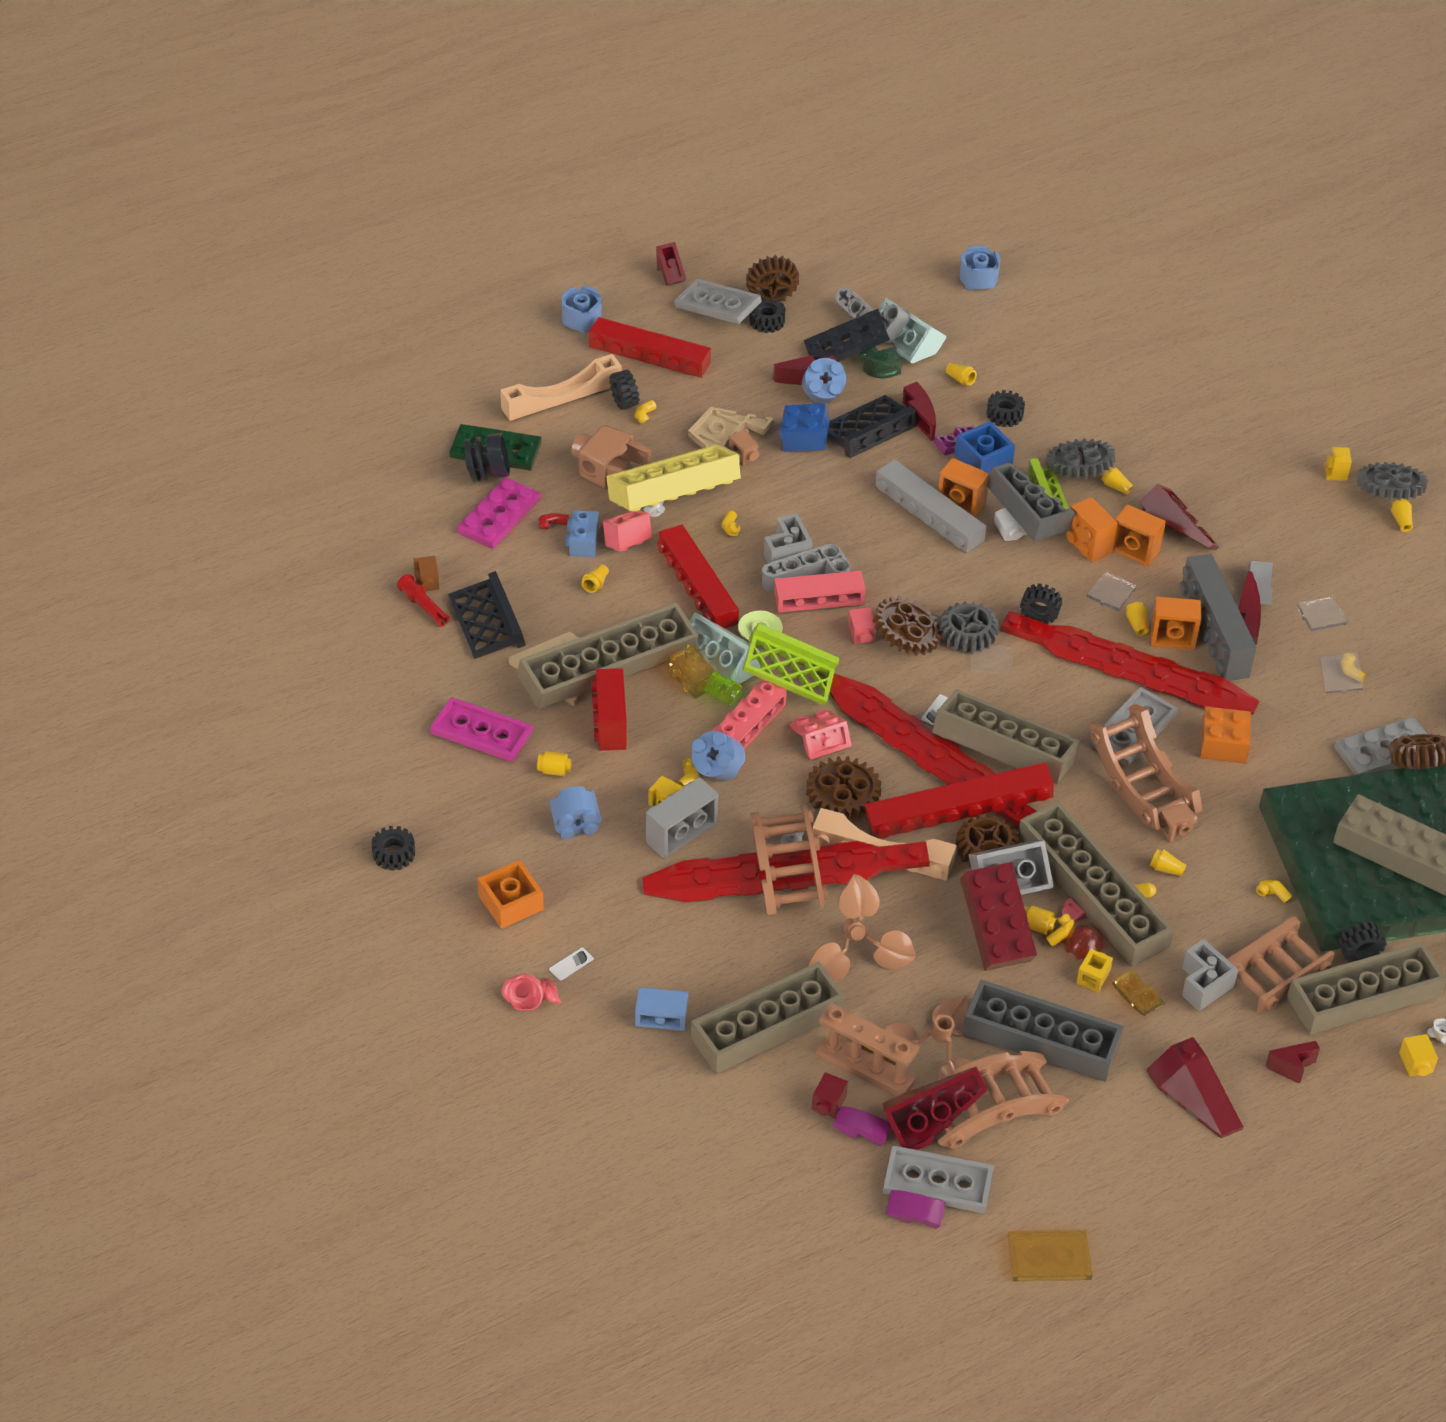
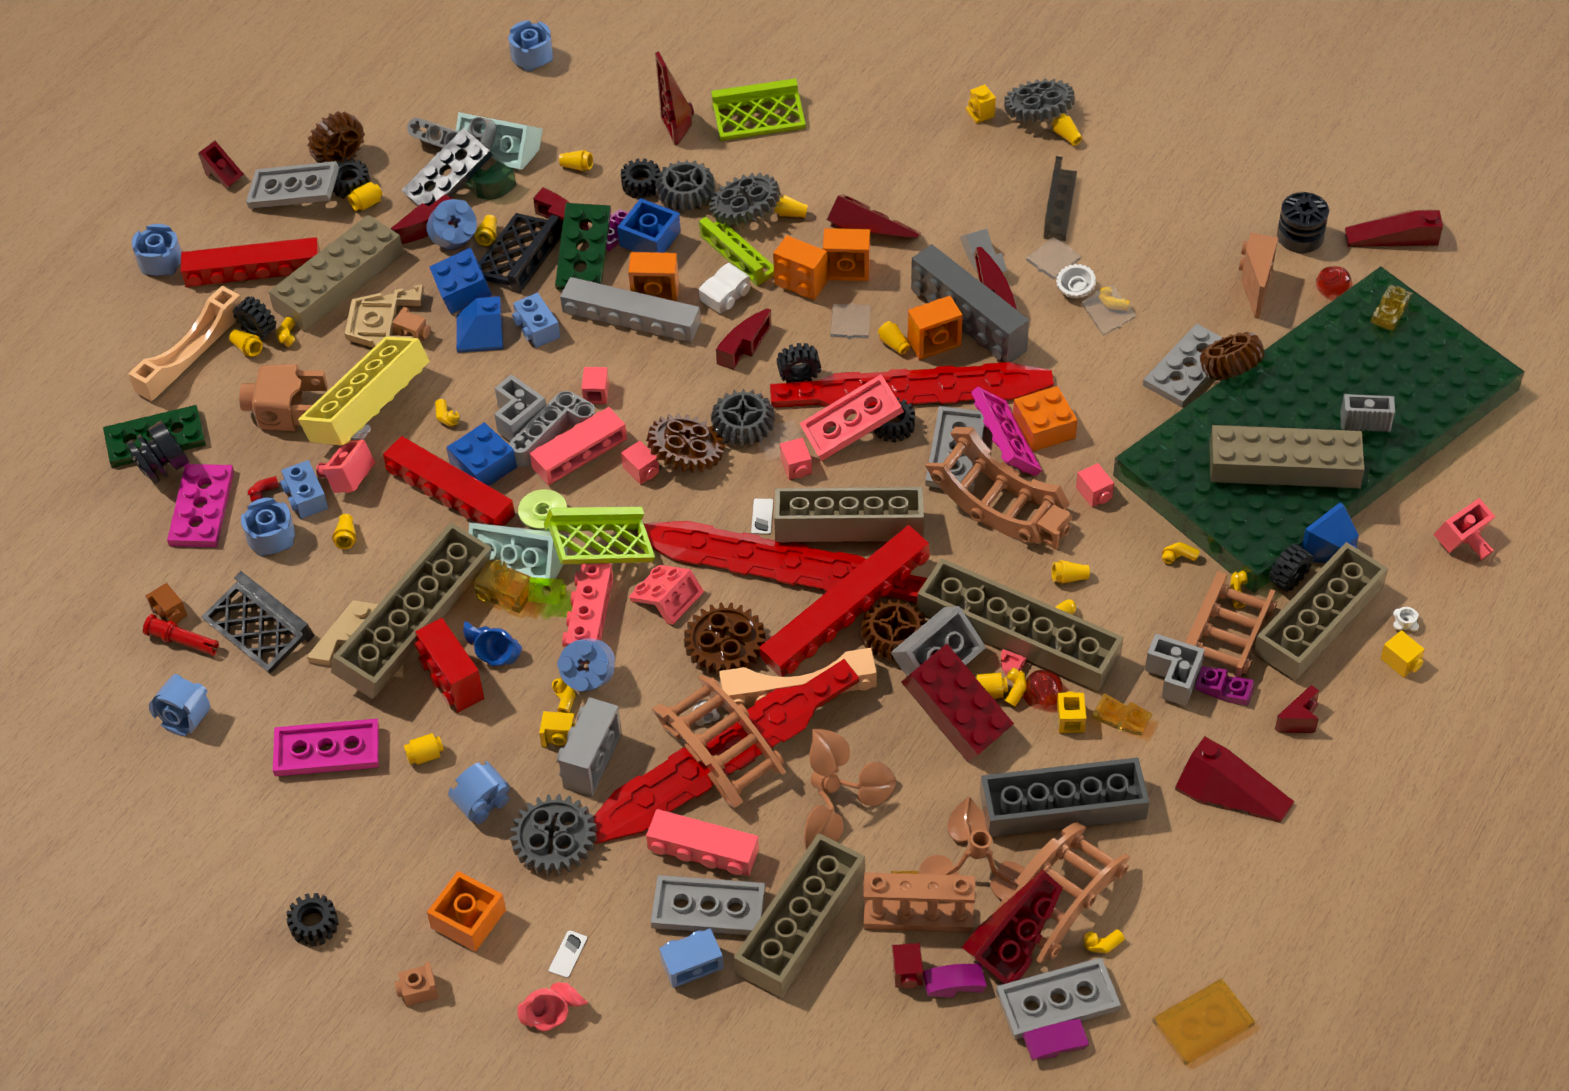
camera: 25 degrees left, 5 degrees up
dark grey wedge [987,463,1075,541] -> none
none -> medium blue brick [149,674,210,736]
none -> yellow cone [229,330,263,357]
none -> medium blue brick [241,498,295,556]
none -> dark tan brick [269,214,403,332]
none -> yellow brick [348,182,383,211]
none -> nougat brick [394,961,439,1007]
none -> blue brick [446,422,517,486]
none -> blue slope [456,296,503,353]
none -> blue hair [463,621,522,666]
none -> yellow cone [474,215,497,246]
none -> dark grey gear [510,794,597,876]
none -> medium blue brick [512,293,560,348]
none -> dark green plate [555,203,612,290]
none -> coral brick [582,367,609,404]
none -> coral brick [646,809,759,876]
none -> light grey plate [651,875,765,935]
none -> dark red wedge [655,52,694,146]
none -> dark grey gear [655,160,715,213]
none -> lime fence [711,78,806,141]
none -> dark red slope [716,308,772,370]
none -> coral brick [780,438,812,480]
none -> coral plate [799,375,904,461]
none -> black tyre [873,397,915,442]
none -> dark pink plate [971,387,1042,477]
none -> clear smoke fence [1043,156,1077,241]
none -> white hat [1056,264,1096,298]
none -> coral brick [1076,463,1114,507]
none -> yellow arm [1083,929,1125,954]
none -> magenta slope [1195,666,1255,706]
none -> yellow arm [1230,571,1248,609]
none -> blue slope [1302,503,1359,563]

